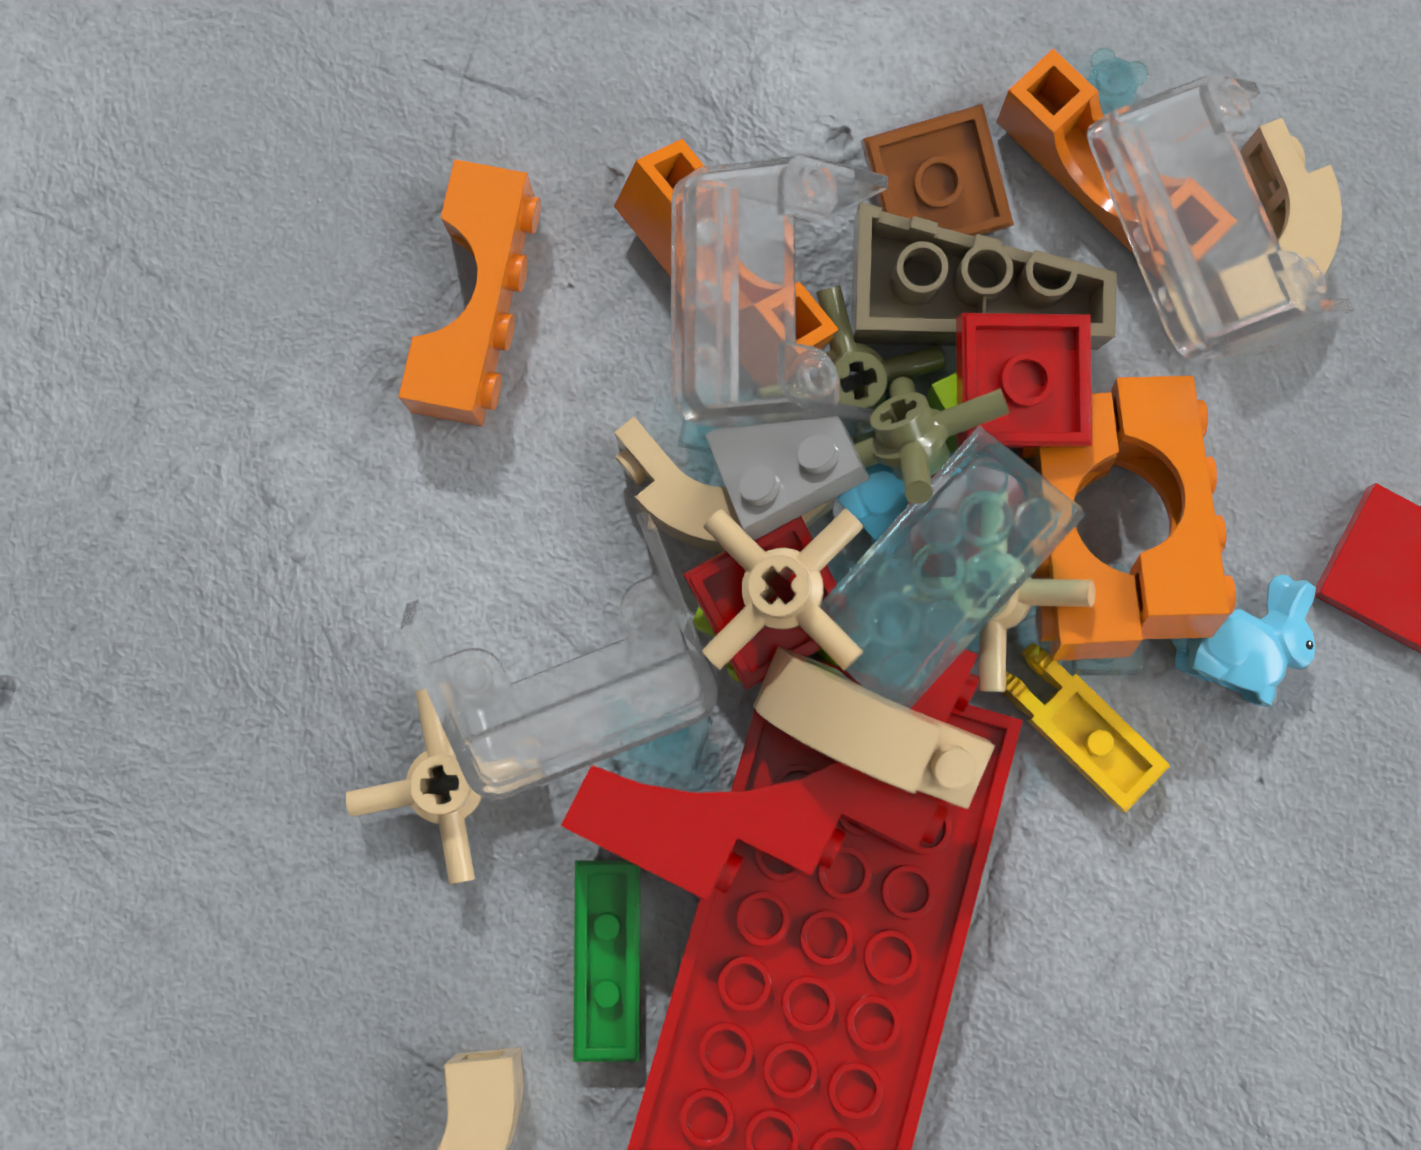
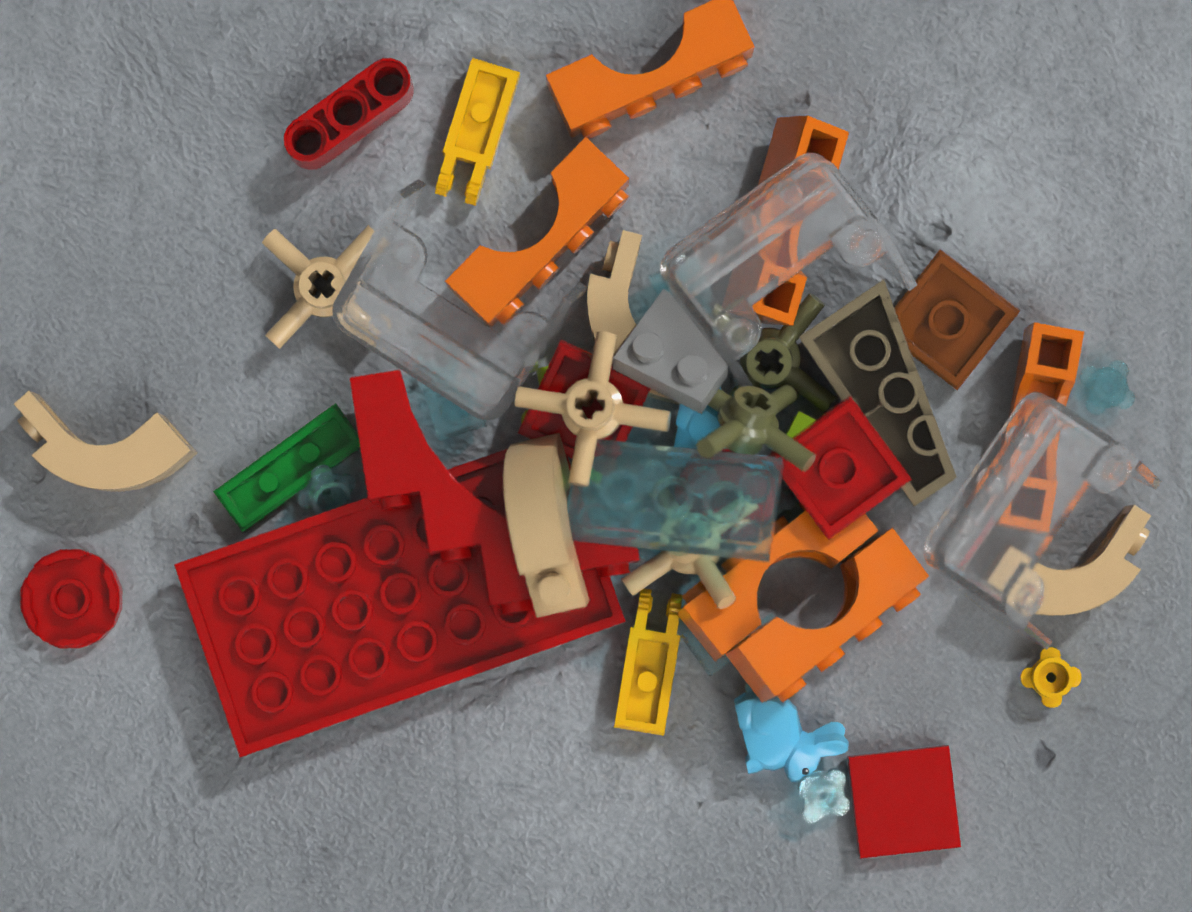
camera: 50 degrees right, 5 degrees up
none -> red beam [284,58,414,170]
none -> clear light blue plate [297,465,355,514]
none -> yellow hinge [435,58,520,206]
none -> orange arch [445,137,629,329]
none -> clear light blue plate [797,768,850,823]
none -> yellow plate [1020,647,1082,708]

